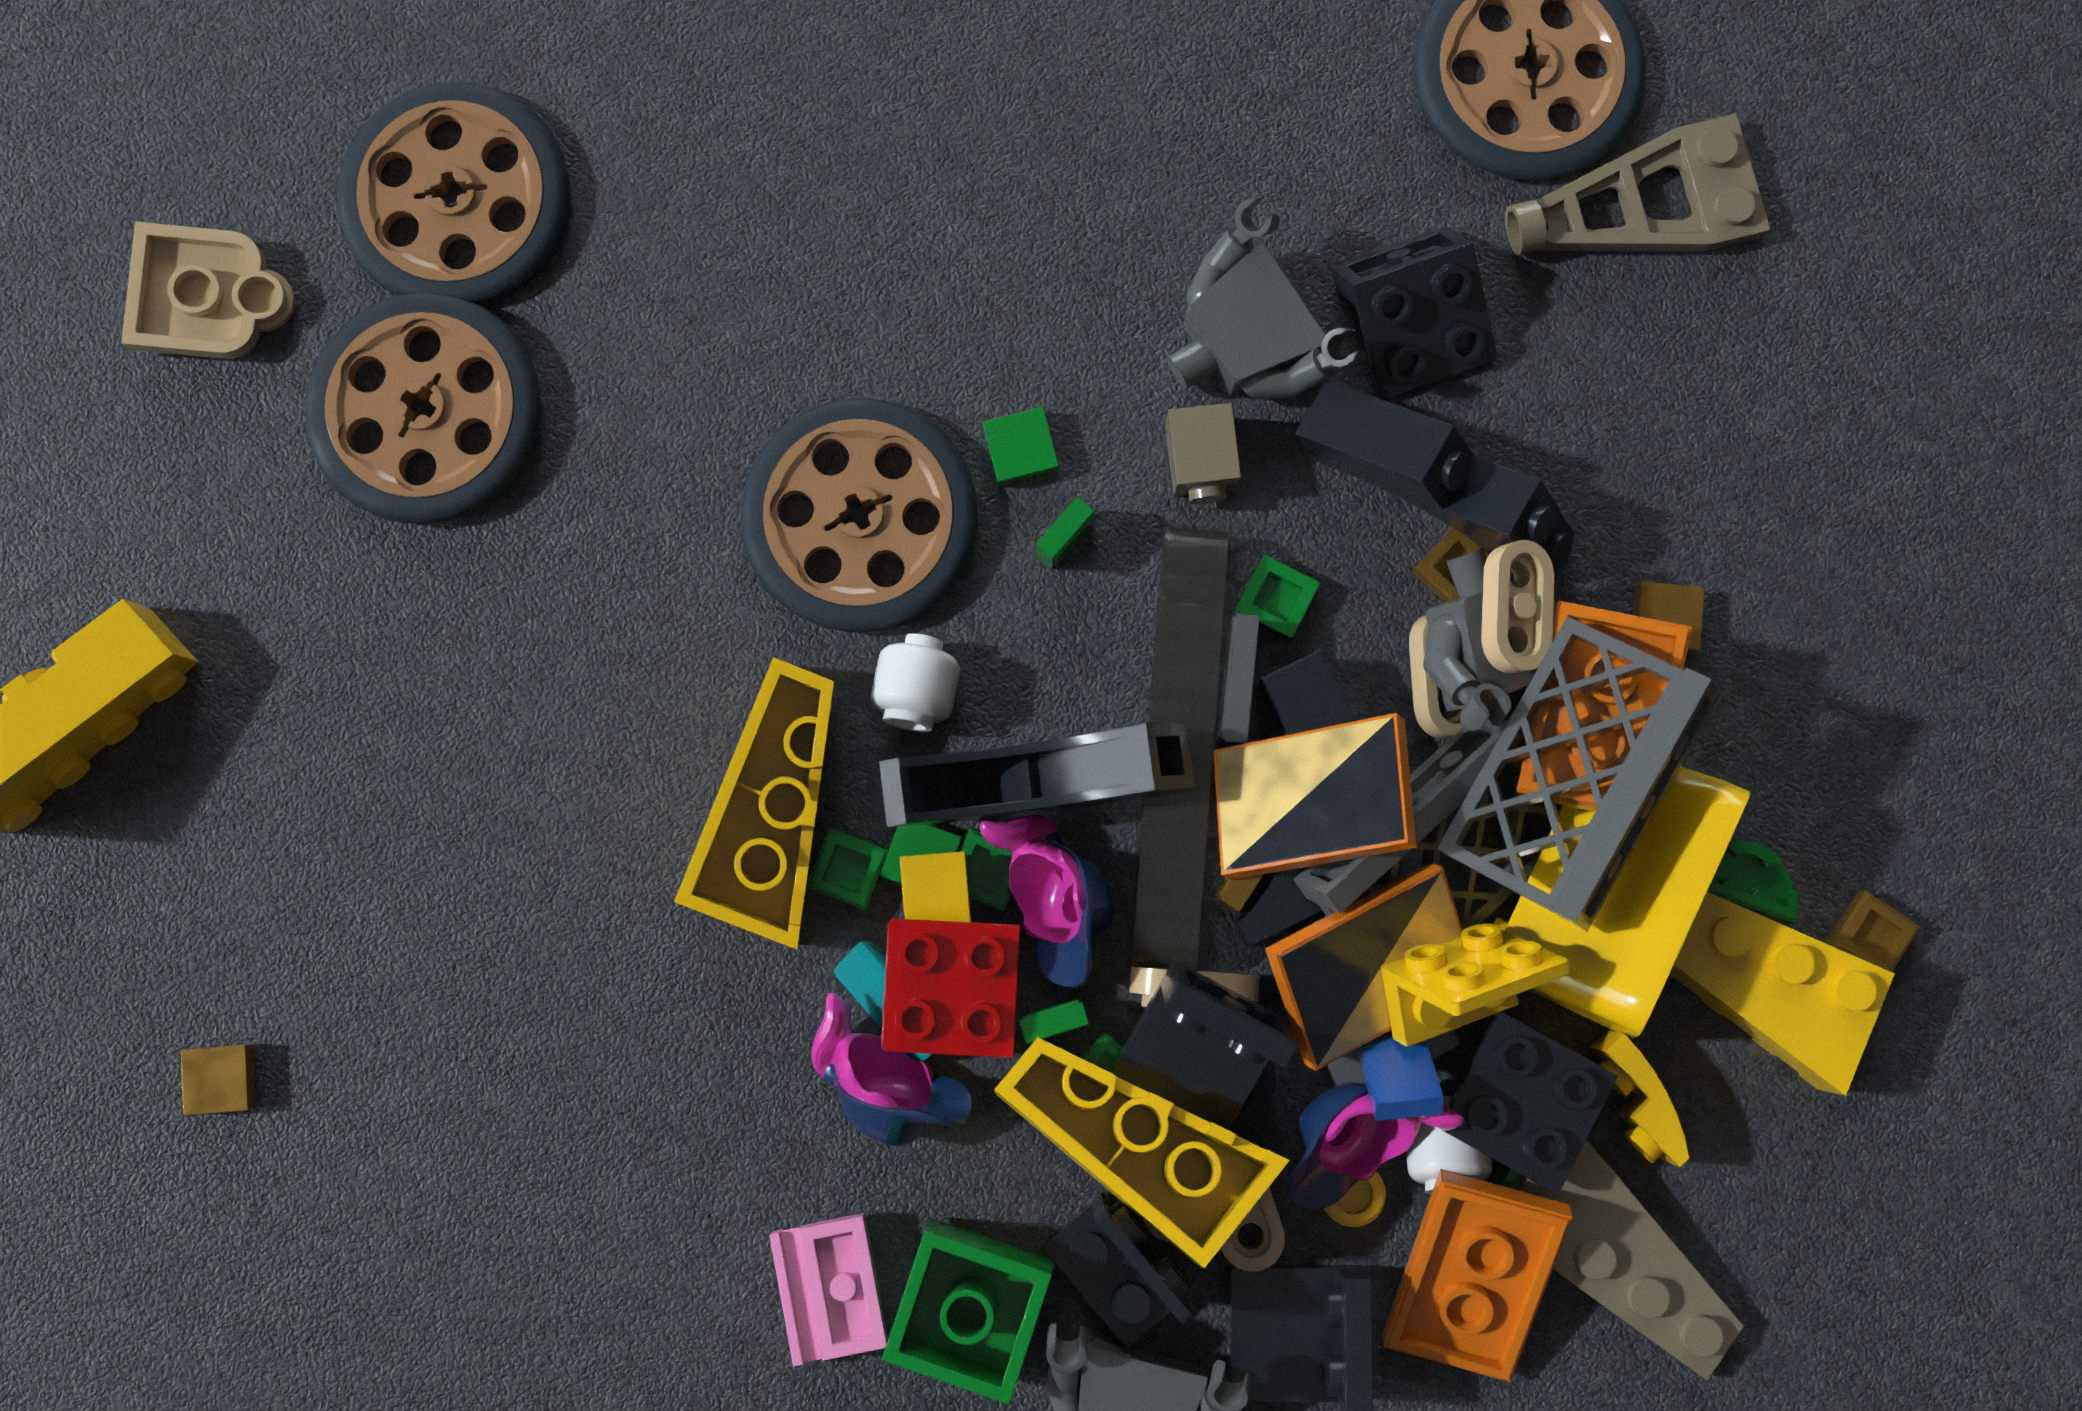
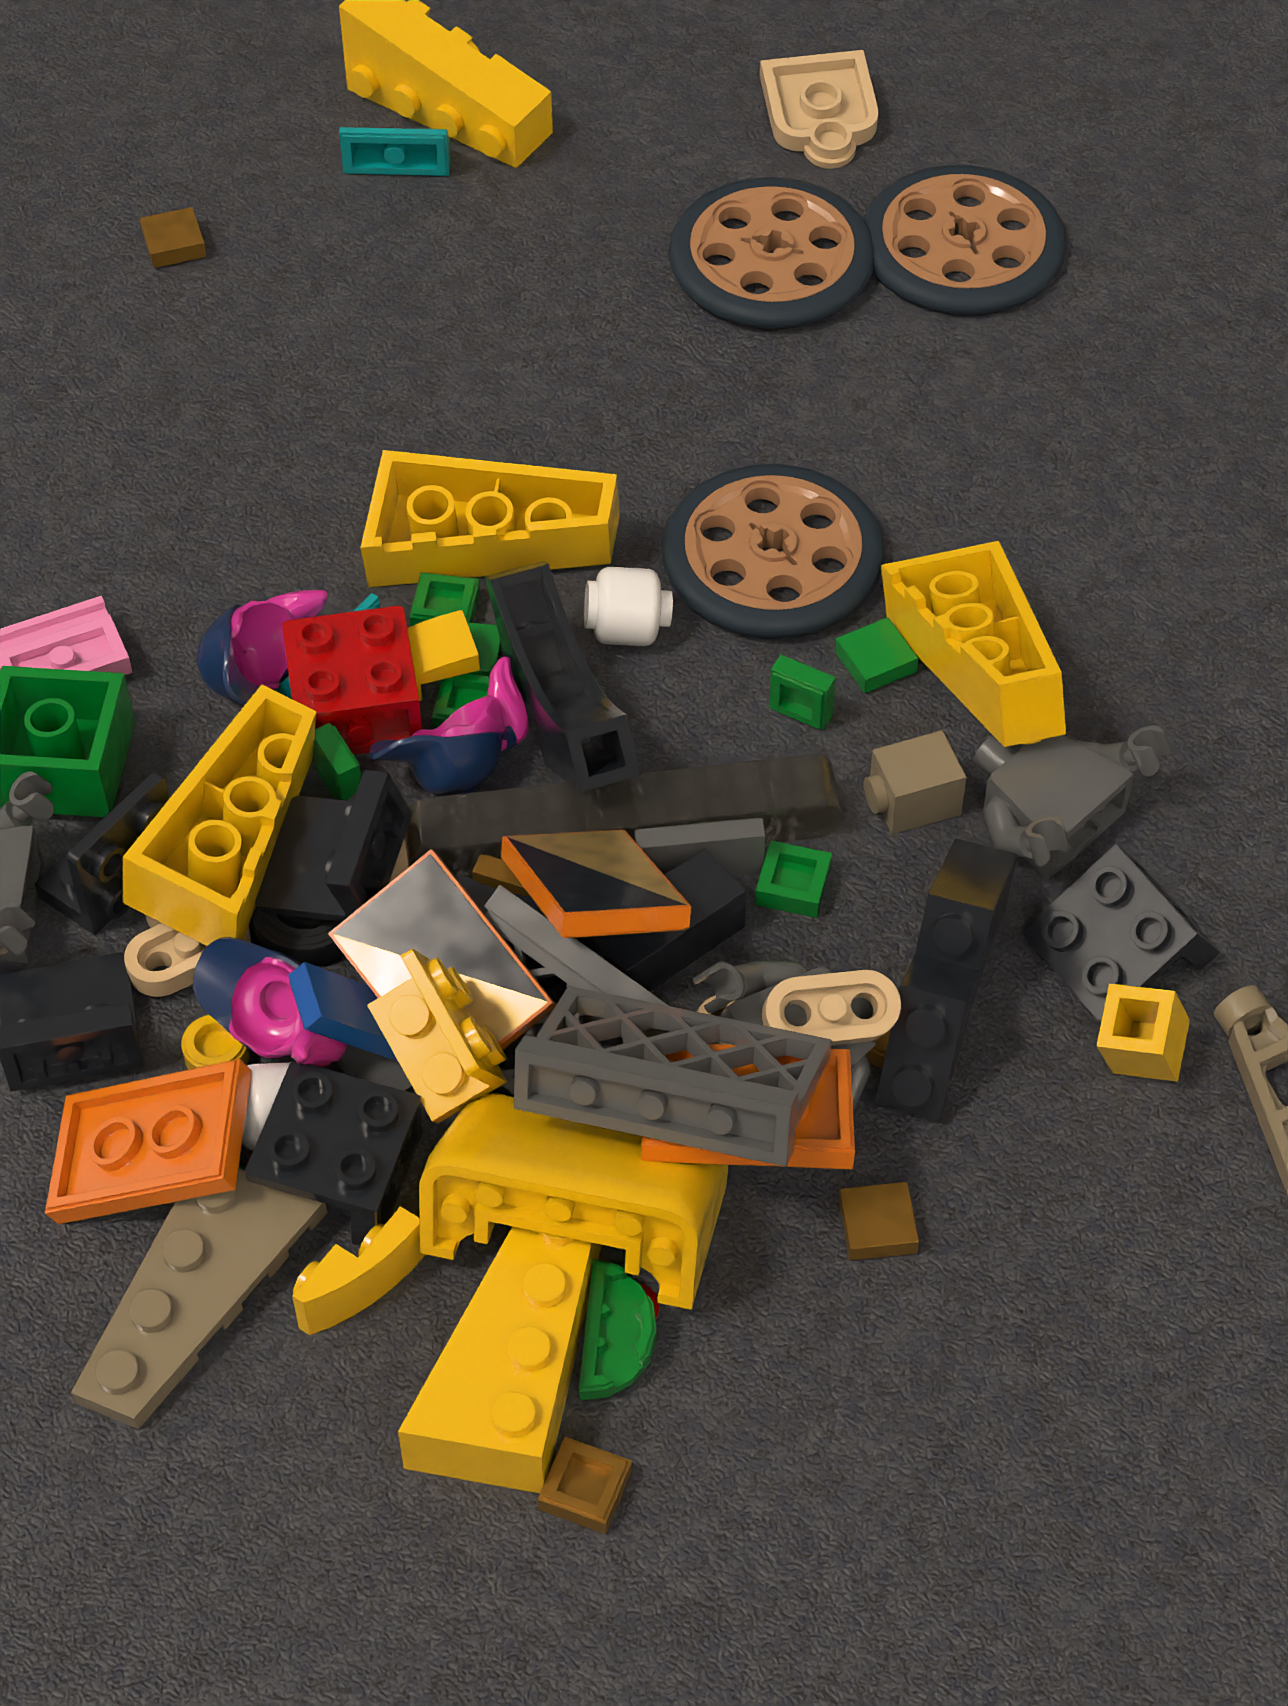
camera: 75 degrees right, 30 degrees down
none -> teal slope [339,127,452,176]
none -> yellow wedge [881,541,1066,747]
none -> yellow brick [1097,984,1190,1082]

